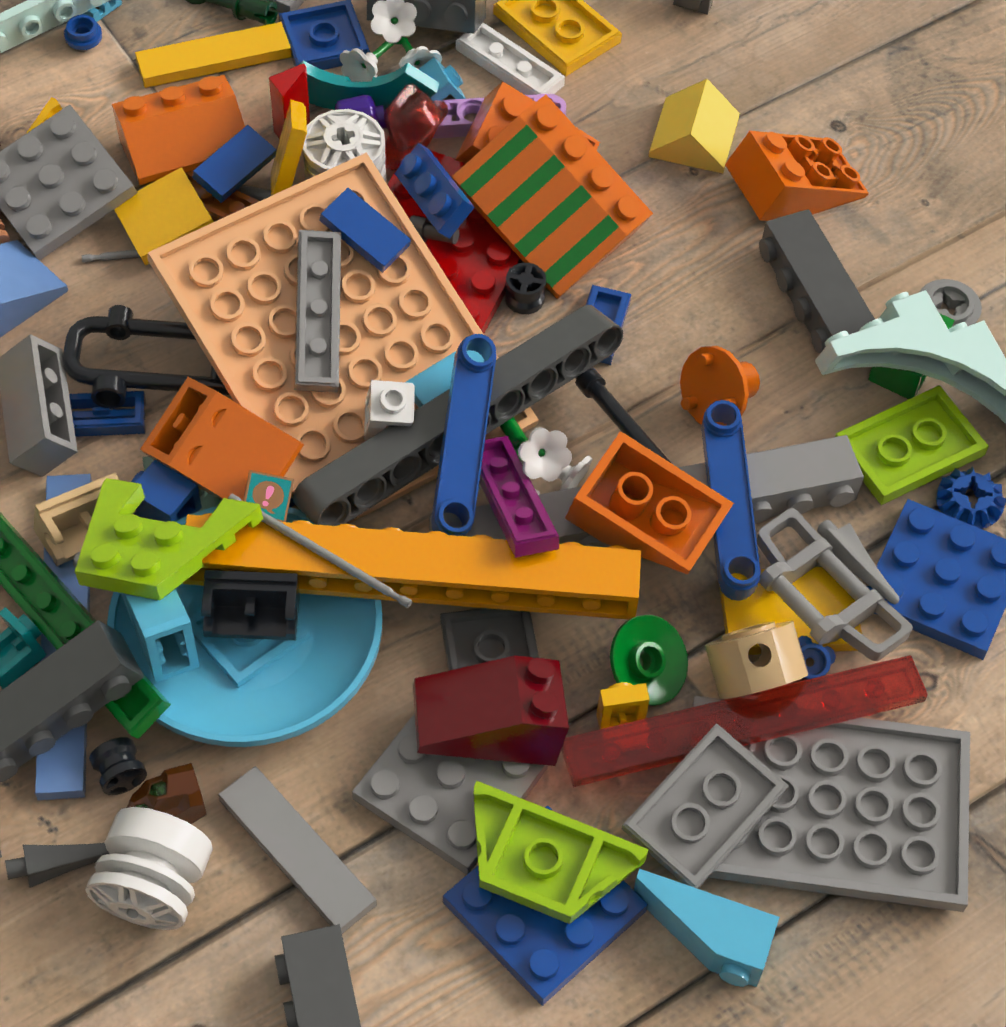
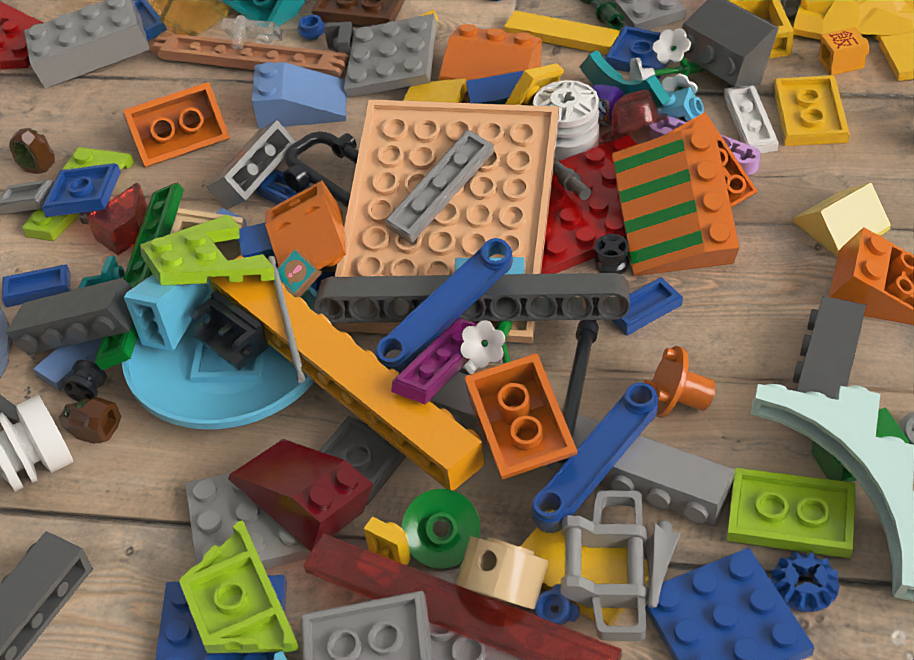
camera: 50 degrees right, 10 degrees down
light grey tile [218,766,377,934] -> none
red slope [269,63,310,140] -> none
blue tile [319,188,411,273] -> none
white bracket [364,380,415,440] -> none
blue plate [394,143,475,239] -> none

